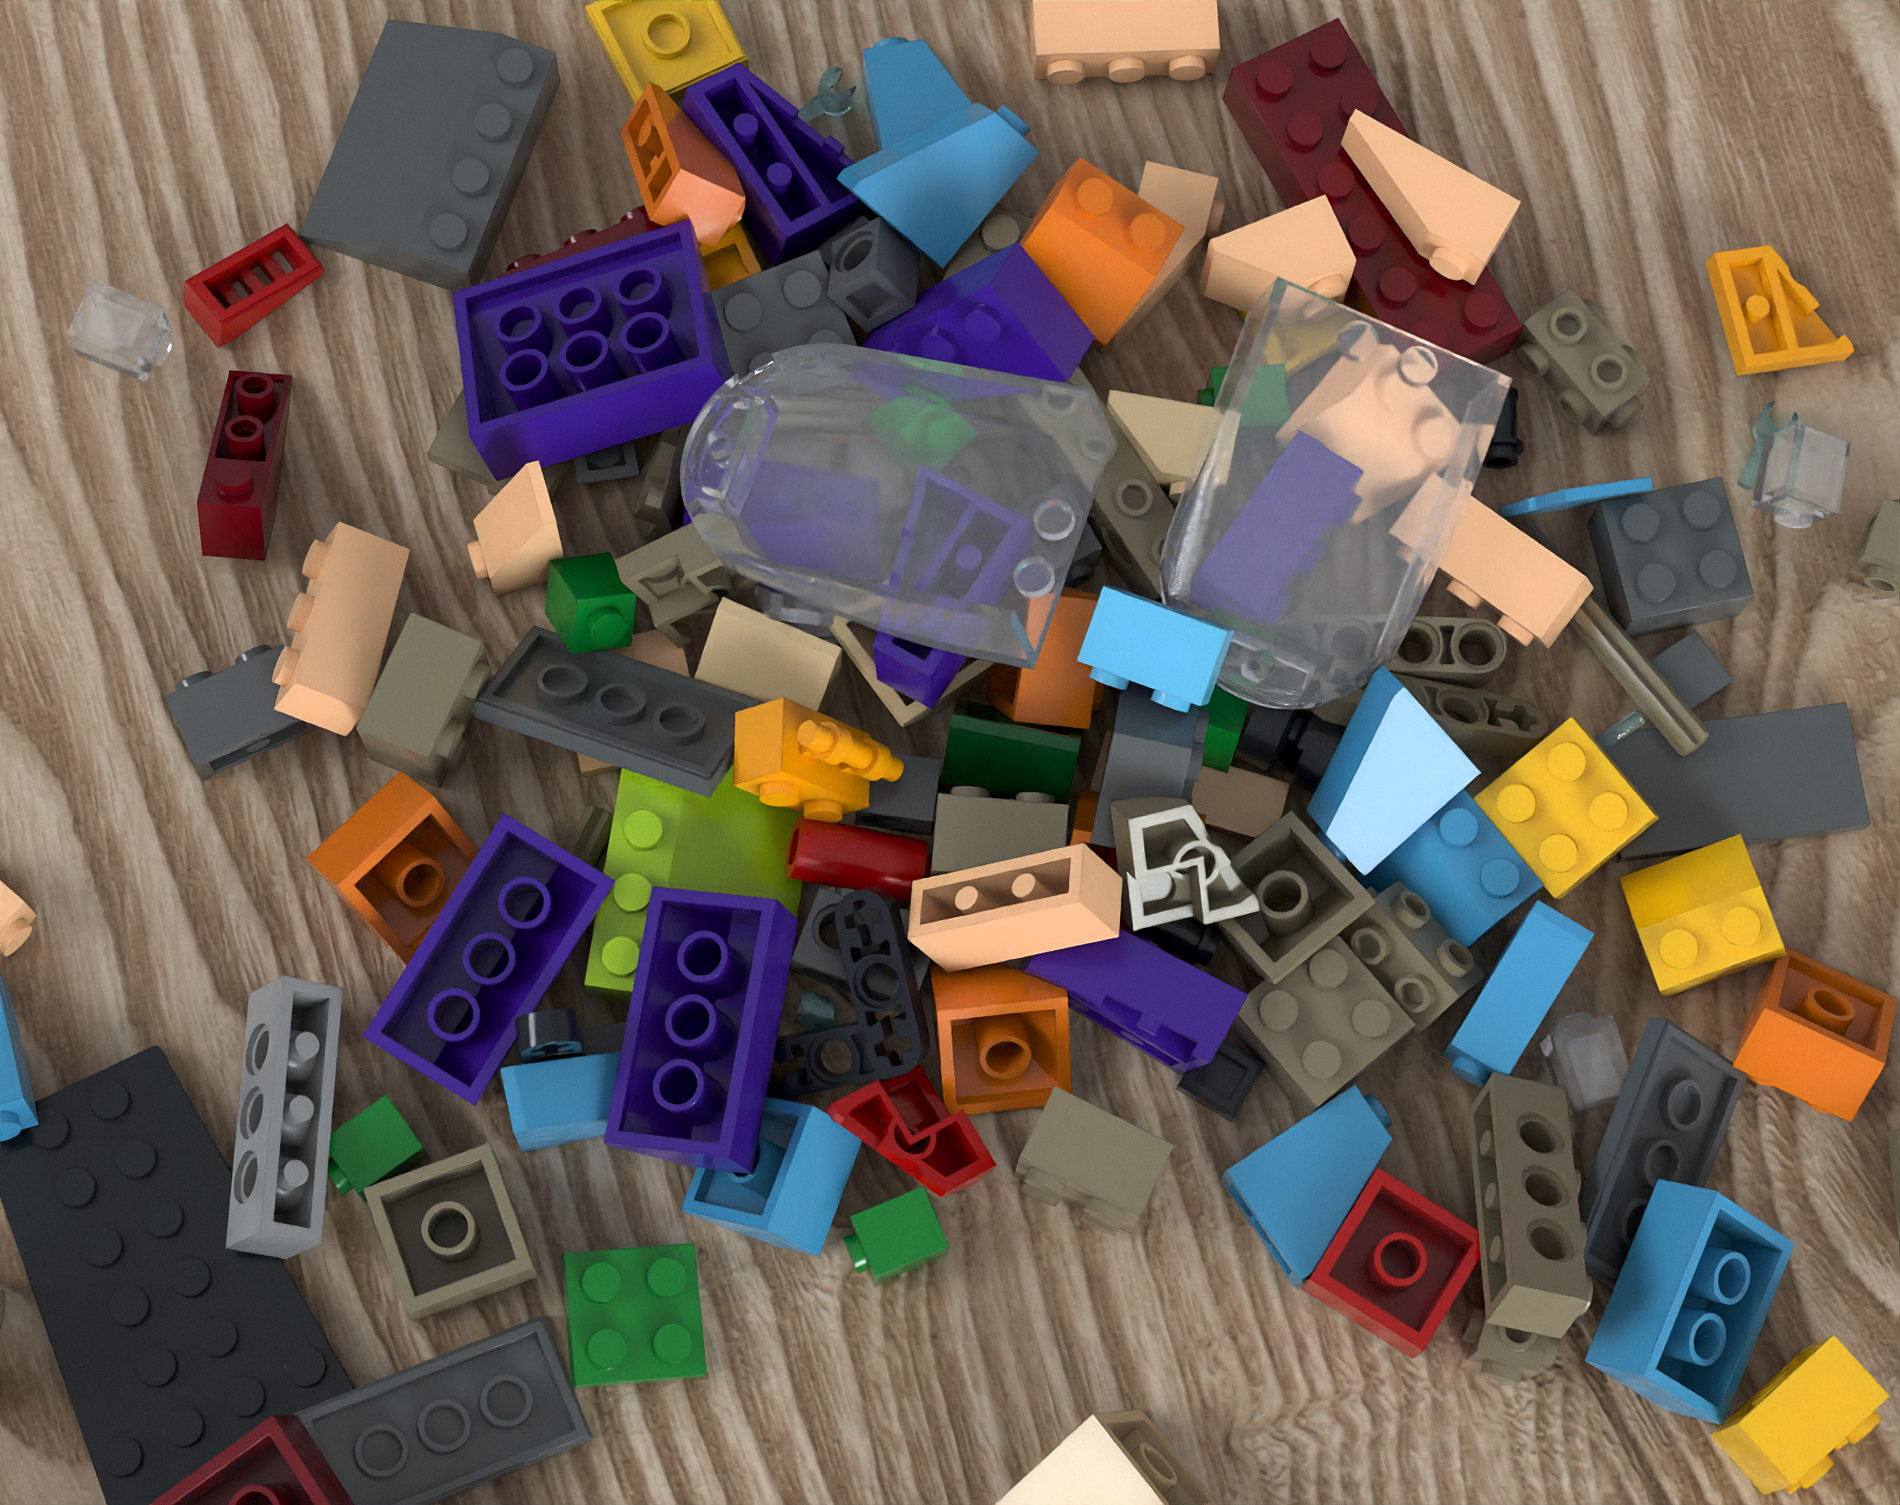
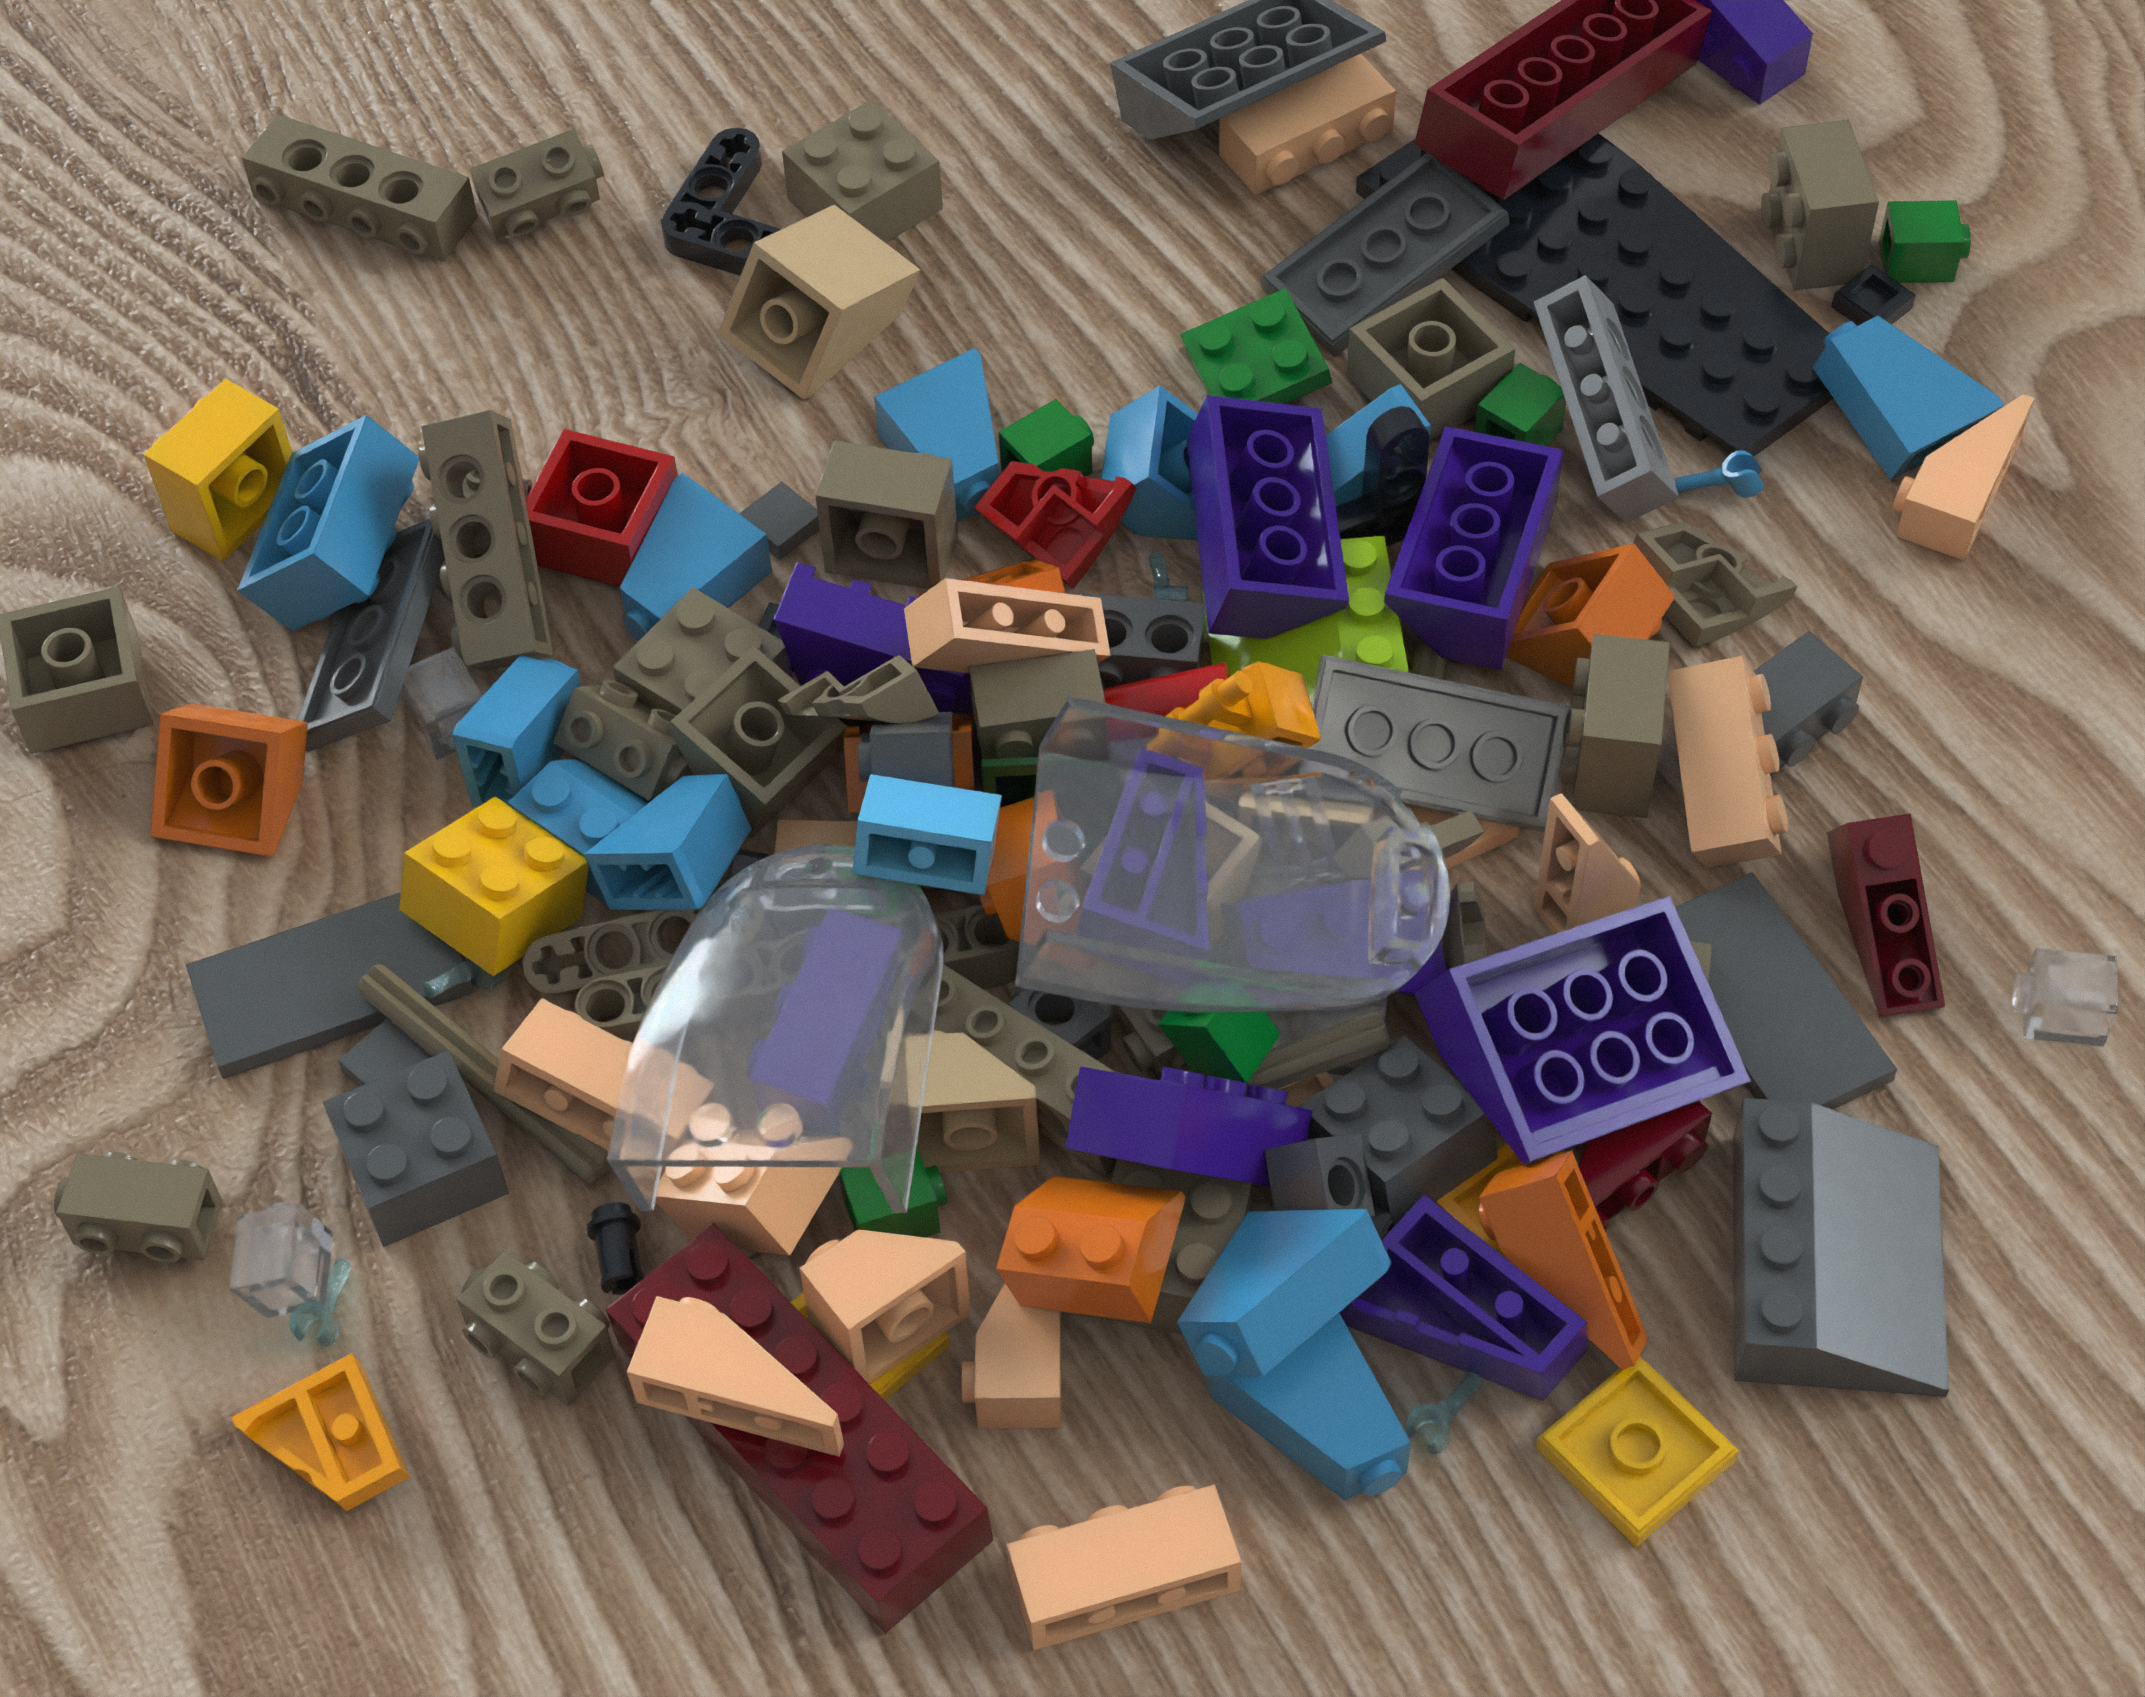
camera: 175 degrees right, 20 degrees down
red slope [183,223,324,348] -> none
green brick [545,552,637,654] -> none
black beam [766,886,930,1099] -> none
dark azure piece [1501,477,1653,519] -> none
yellow slope [1619,834,1786,998] -> none
none -> dark grey tile [739,481,820,560]
none -> dark azure slope [874,348,999,522]
none -> dark tan slope [1633,522,1798,647]
none -> dark azure hand [1675,450,1764,498]
none -> dark grey tile [1675,872,1897,1110]

